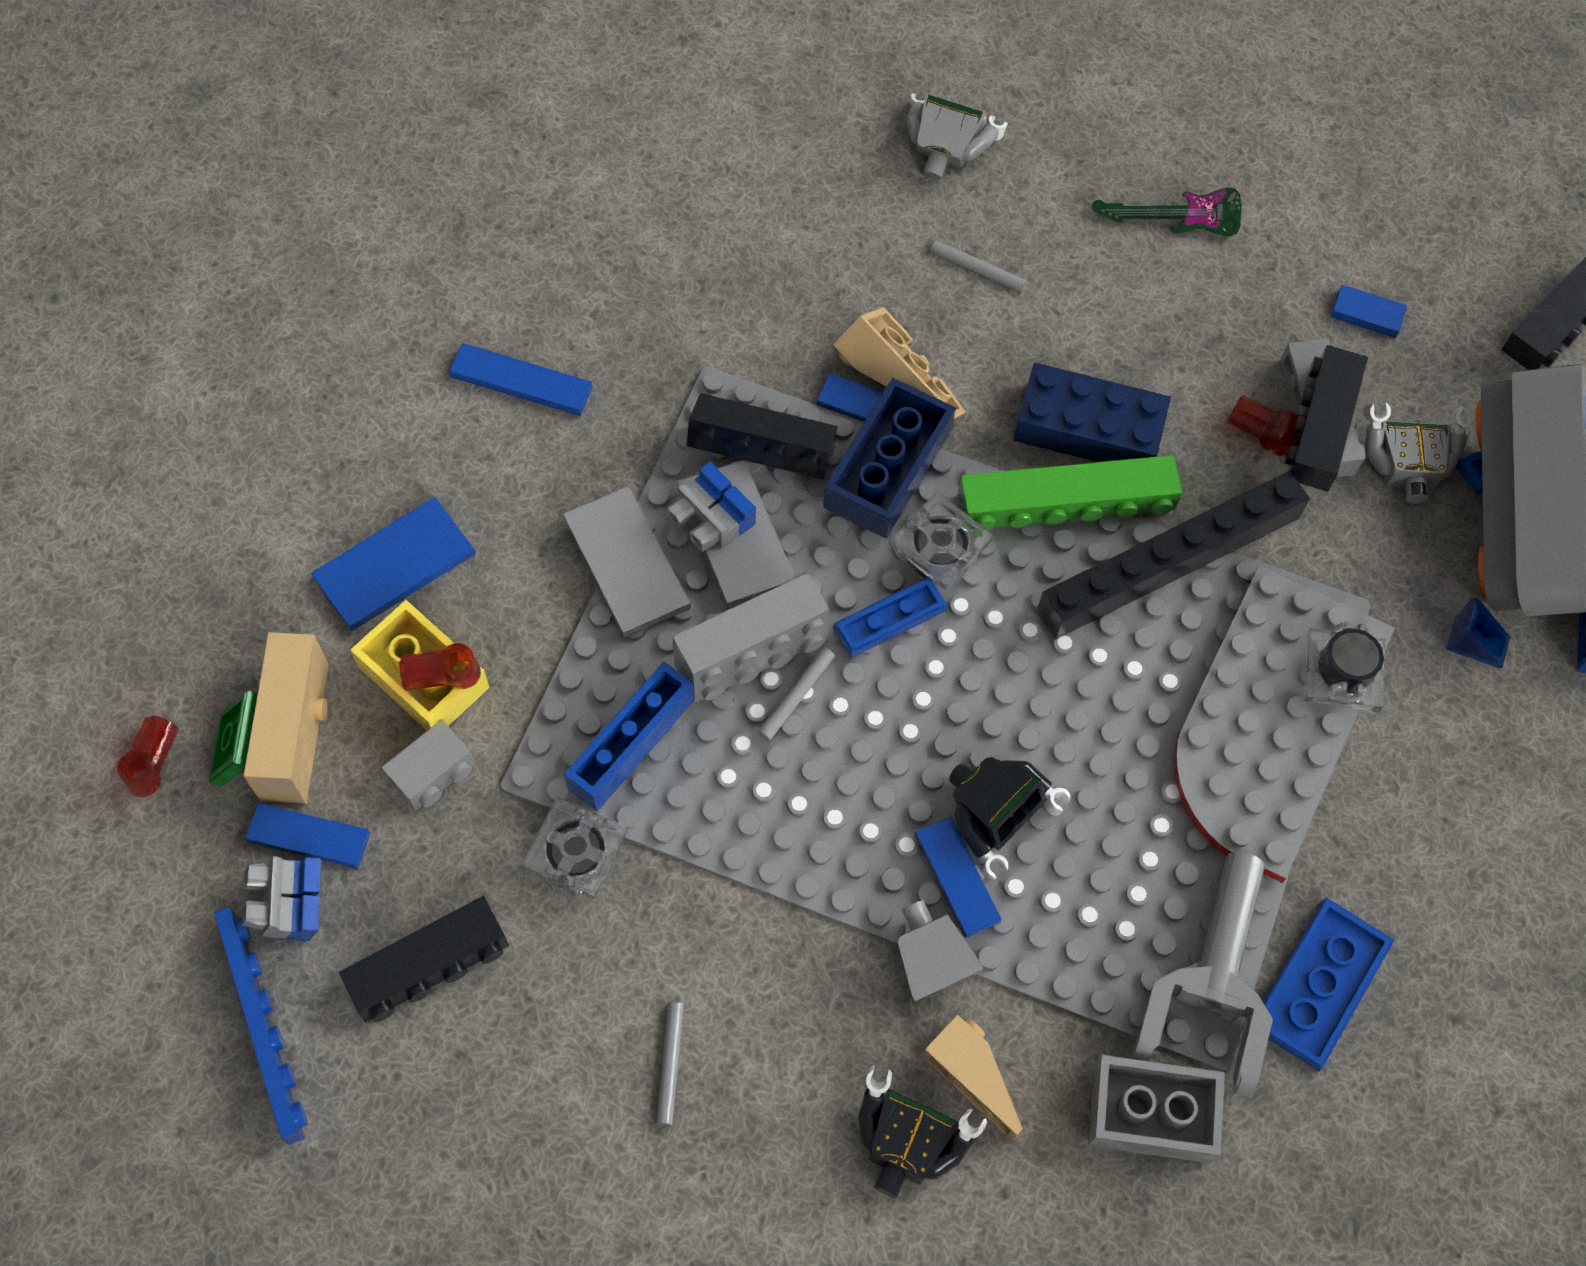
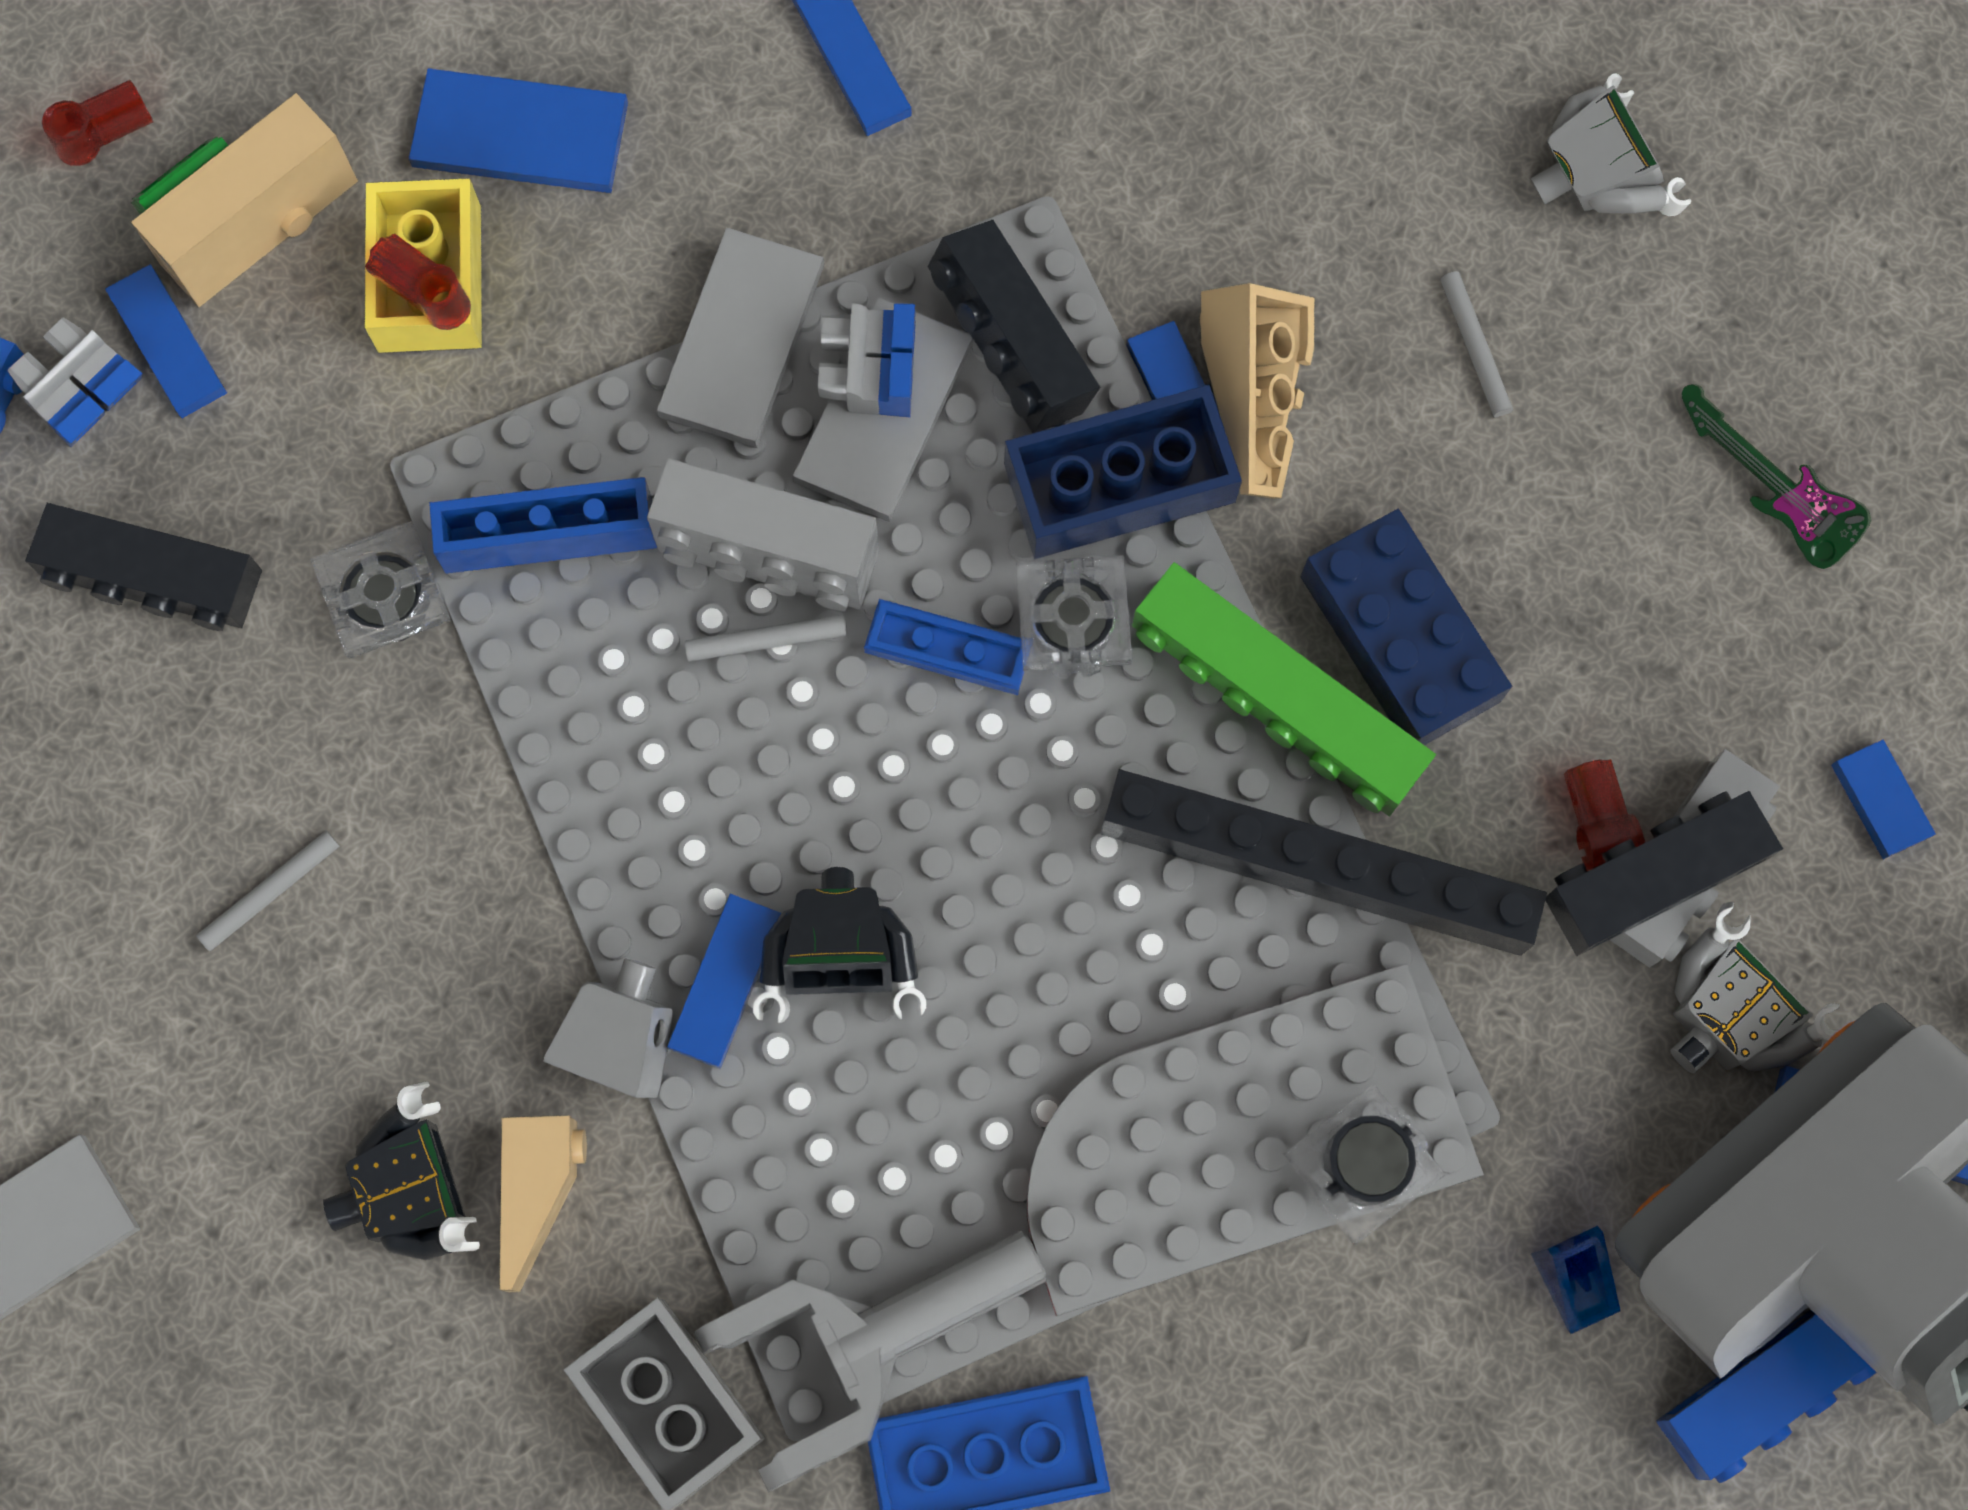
camera: 45 degrees right, 10 degrees up
light grey brick [381,720,475,812] -> none

